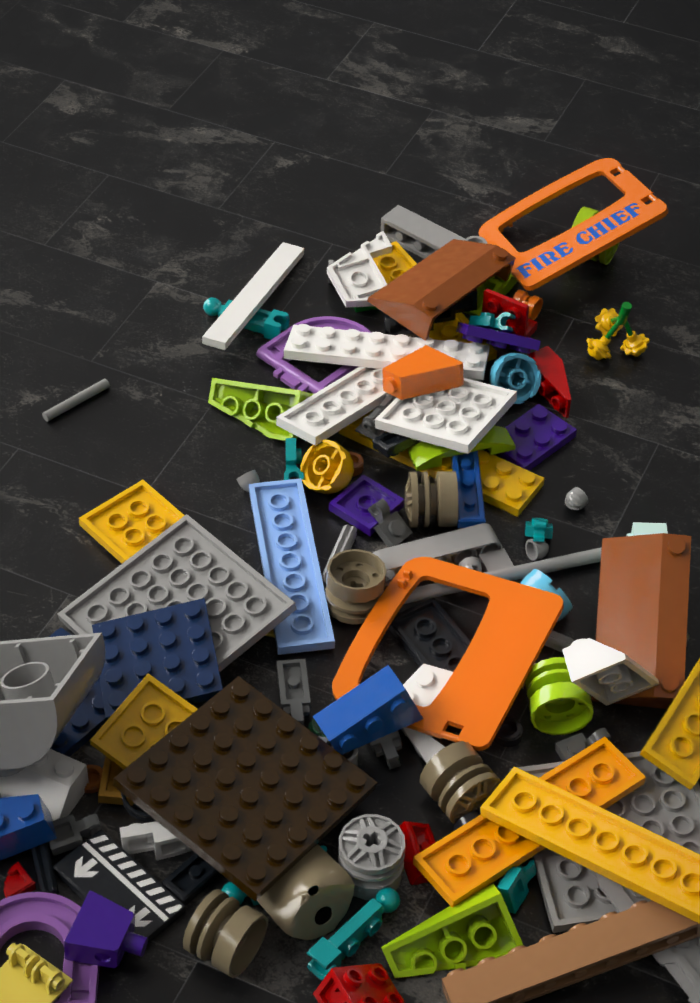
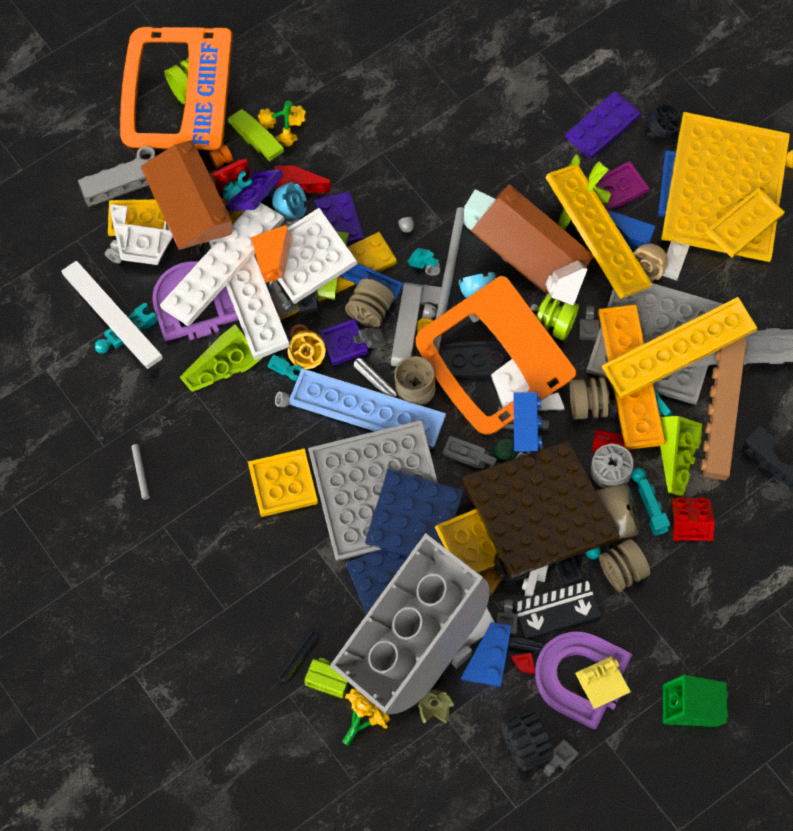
camera: 60 degrees left, 20 degrees up
dark purple torso [64,890,148,968] -> none
none -> lime slope [227,109,284,161]

